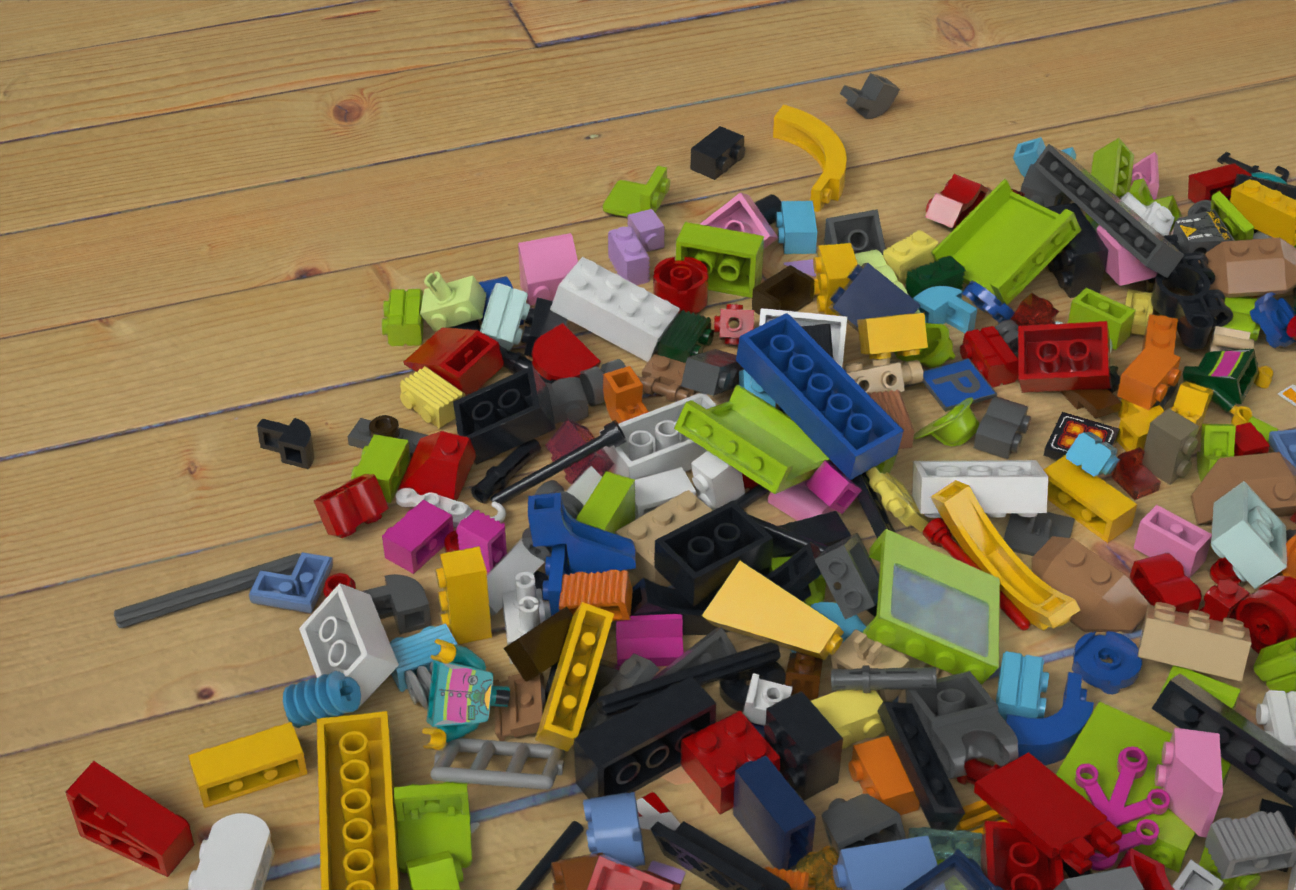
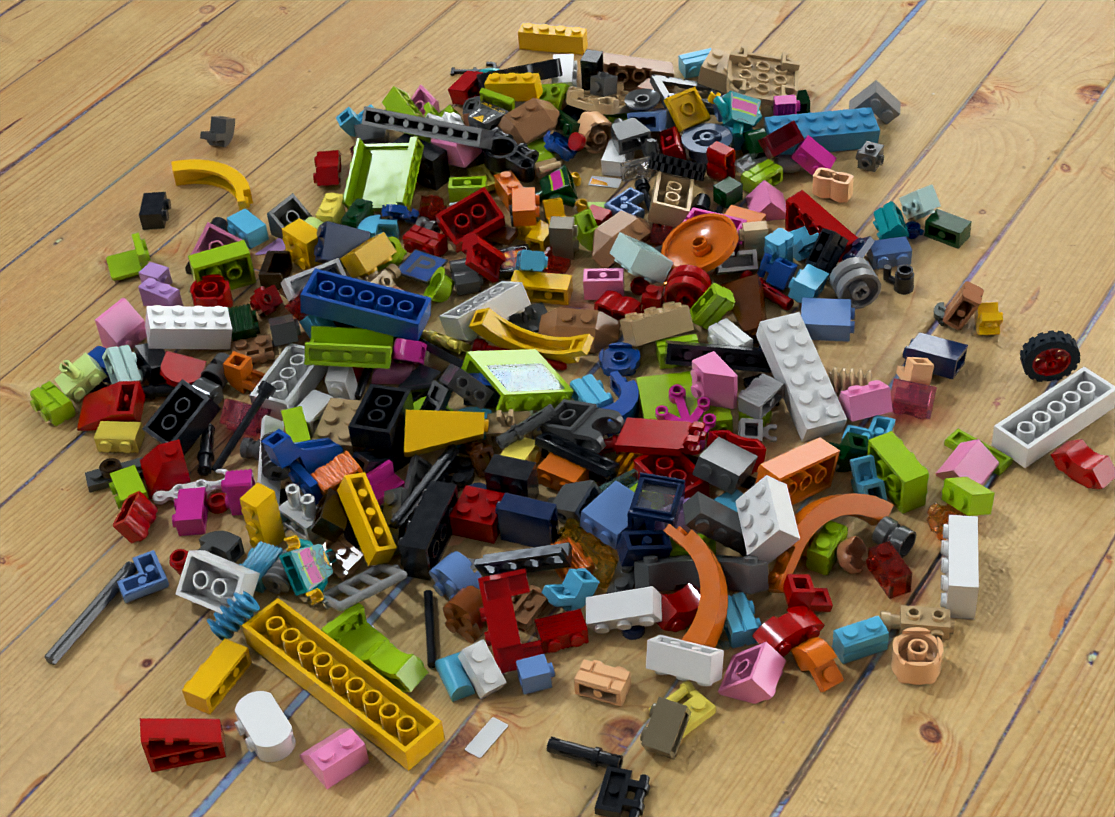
camera: 35 degrees left, 0 degrees up
black brick [257,418,314,469] -> none
white brick [743,673,792,726] -> none
none -> red brick [462,233,506,283]

